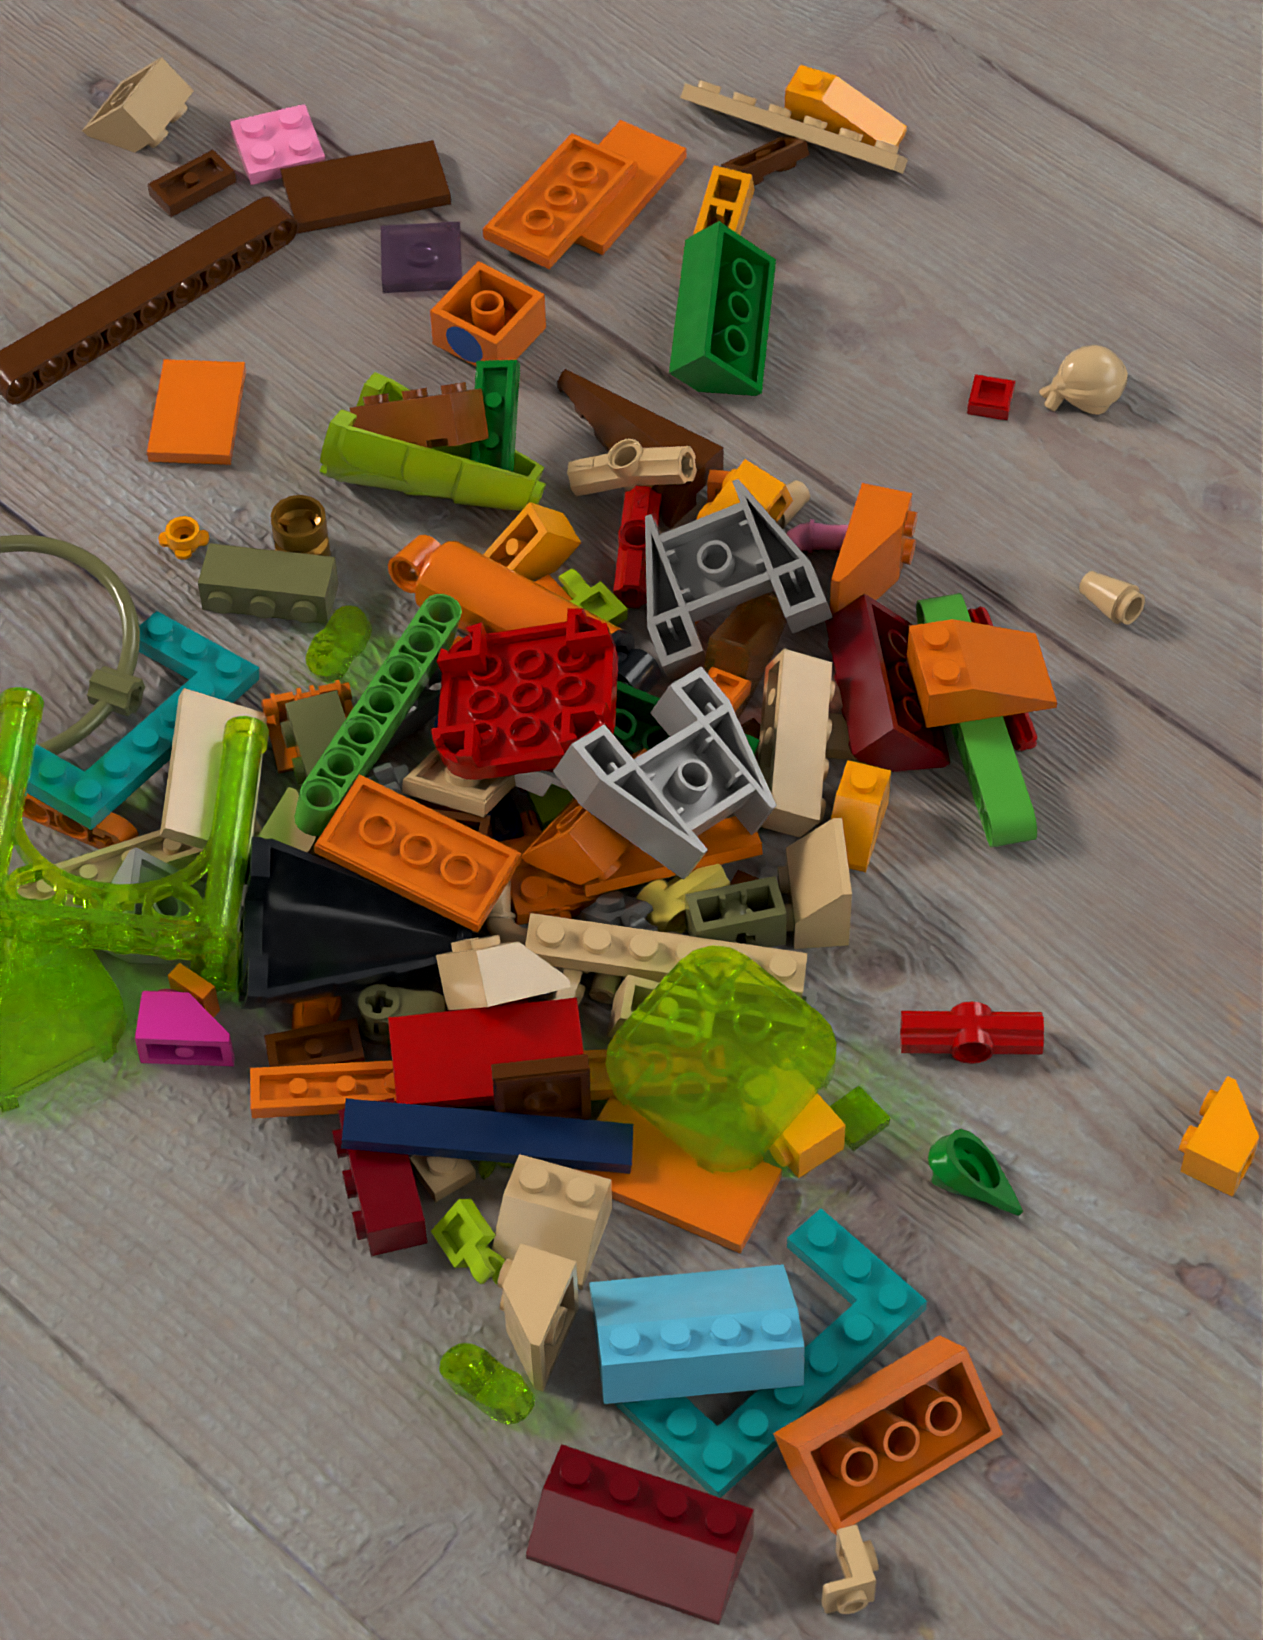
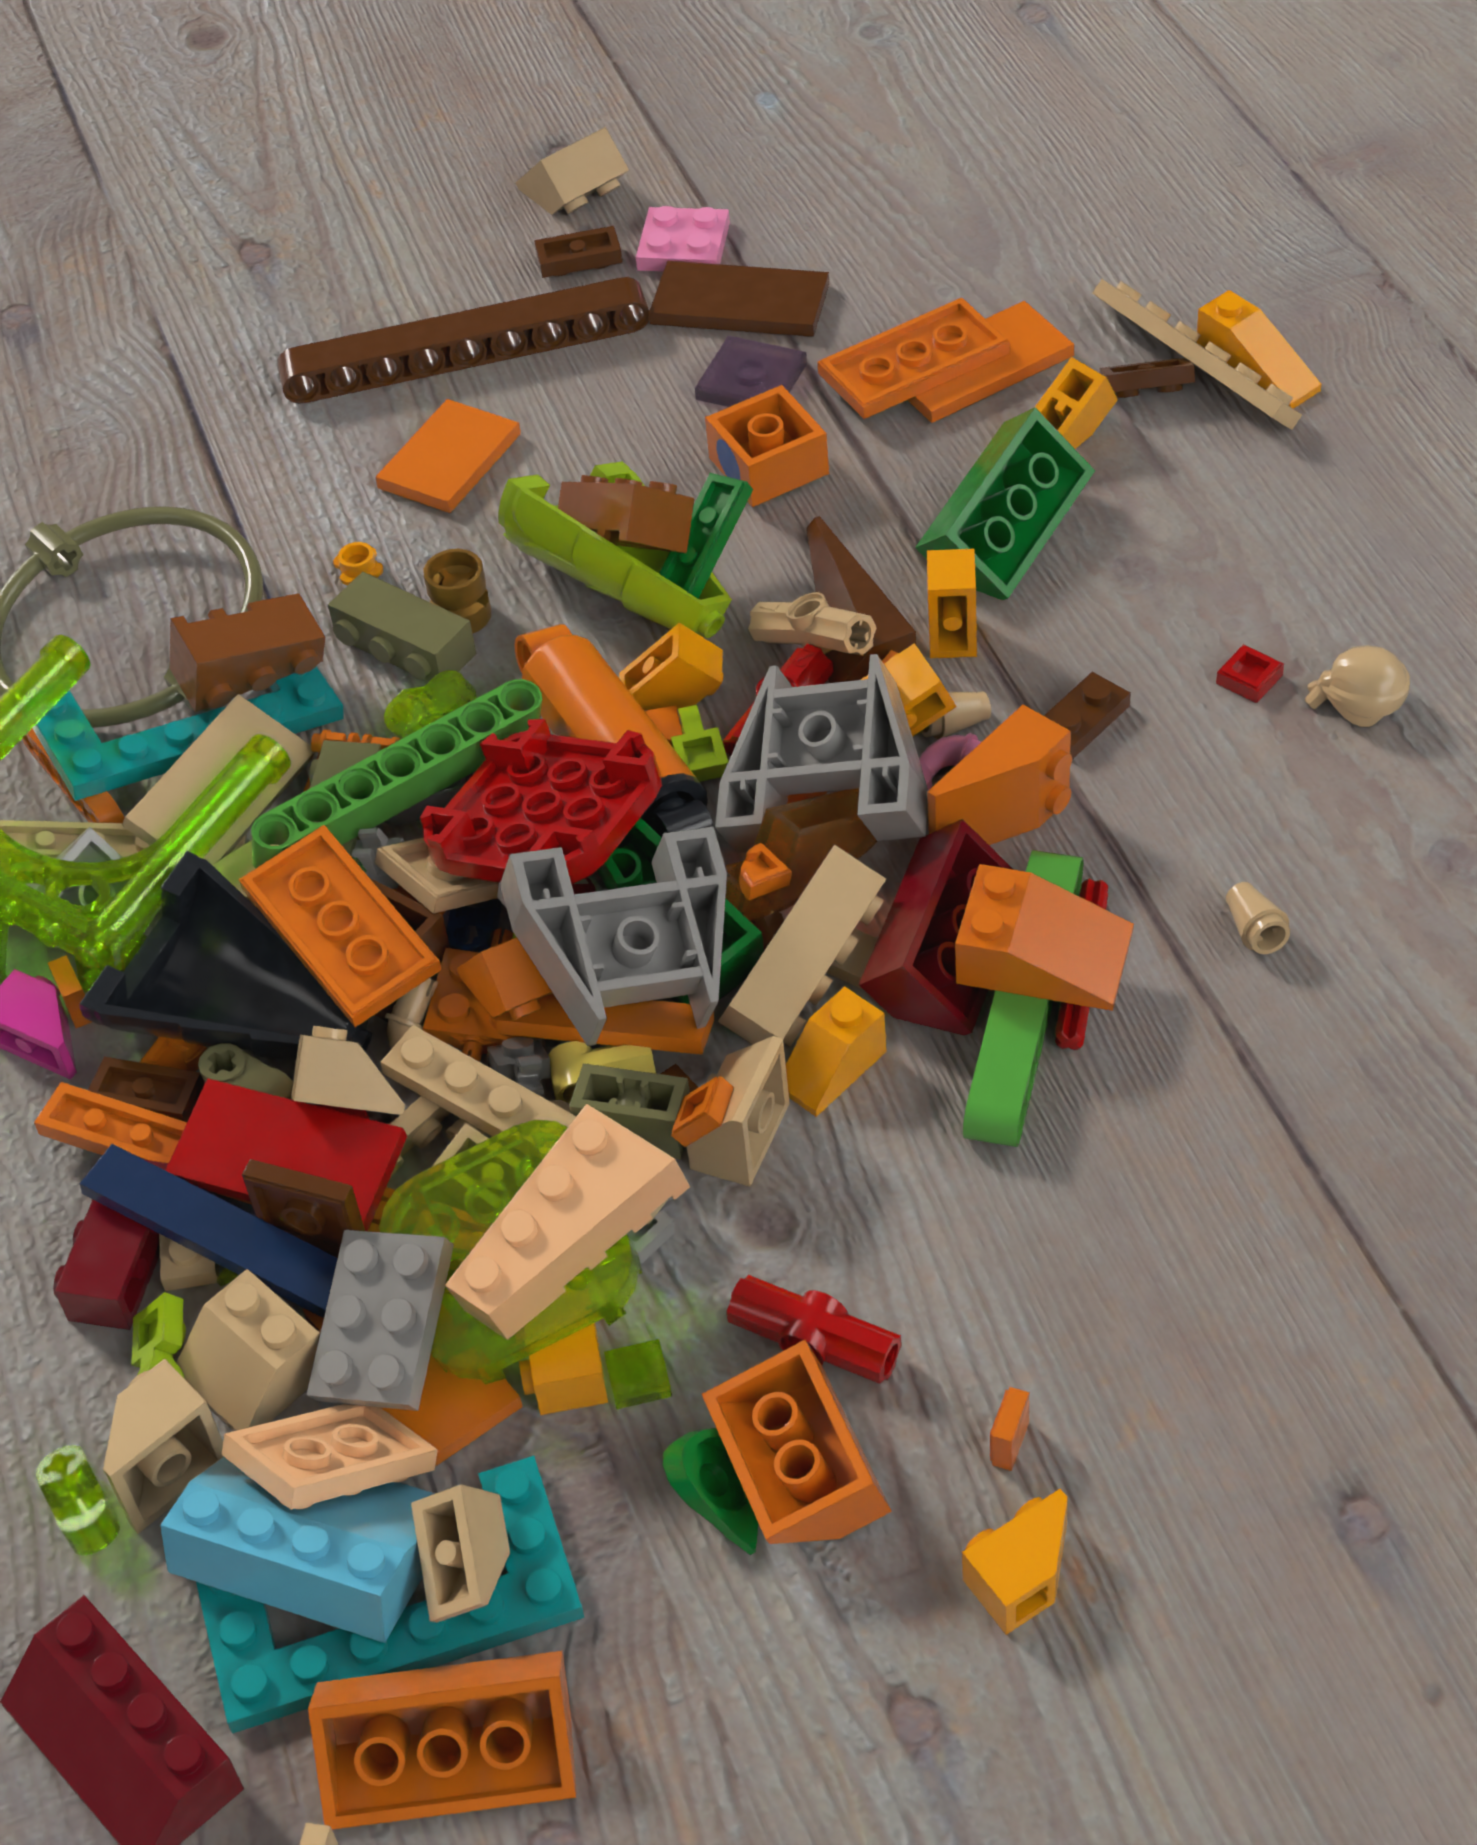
camera: 30 degrees right, 5 degrees down
none -> dark orange wedge [170,593,326,713]
none -> light nougat plate [222,1404,438,1510]
none -> light grey plate [306,1230,454,1411]
none -> tan slope [411,1484,510,1623]
none -> light nougat wedge [445,1104,690,1340]
none -> orange tile [671,1076,734,1147]
none -> orange slope [701,1340,892,1544]
none -> light orange brick [927,549,977,659]
none -> orange tile [990,1387,1030,1471]
none -> reddish brown plate [1044,671,1131,760]

